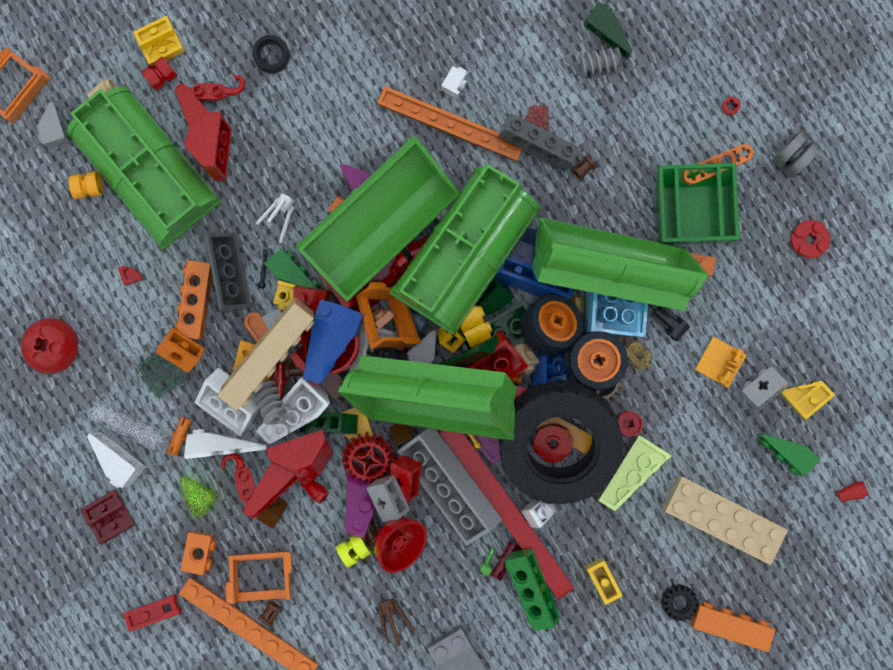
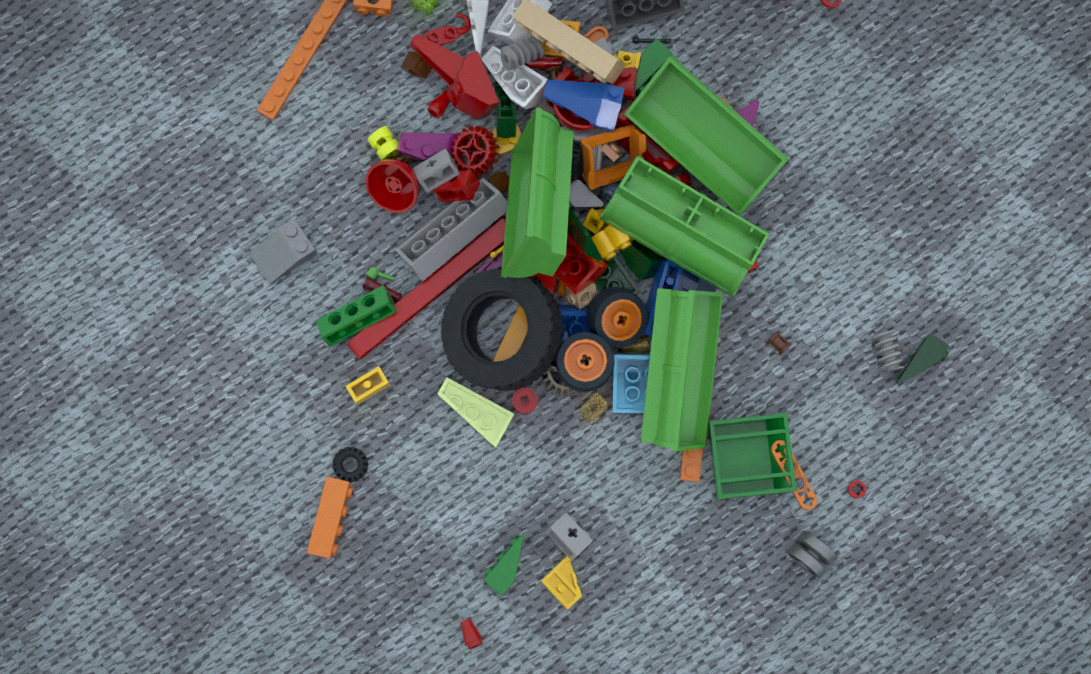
camera: 85 degrees right, 5 degrees down
orange piece [226,551,292,604] -> none
black tyre [252,35,289,74] -> none
white plant [256,193,295,243] -> none
reddish brown bush [258,600,283,627] -> none
orange plate [377,86,522,162] -> none
reddish brown plant [378,598,414,646] -> none
white brick [441,66,468,99] -> none
dark grey brick [498,113,579,171] -> none
white slope [521,500,556,528] -> none
clear red brick [525,106,549,131] -> none
red plate [534,424,573,463] -> none
black piece [650,306,690,342] -> none
tan brick [661,475,788,565] -> none
light orange hinge [695,336,747,388] -> none
red plate [790,220,830,259] -> none

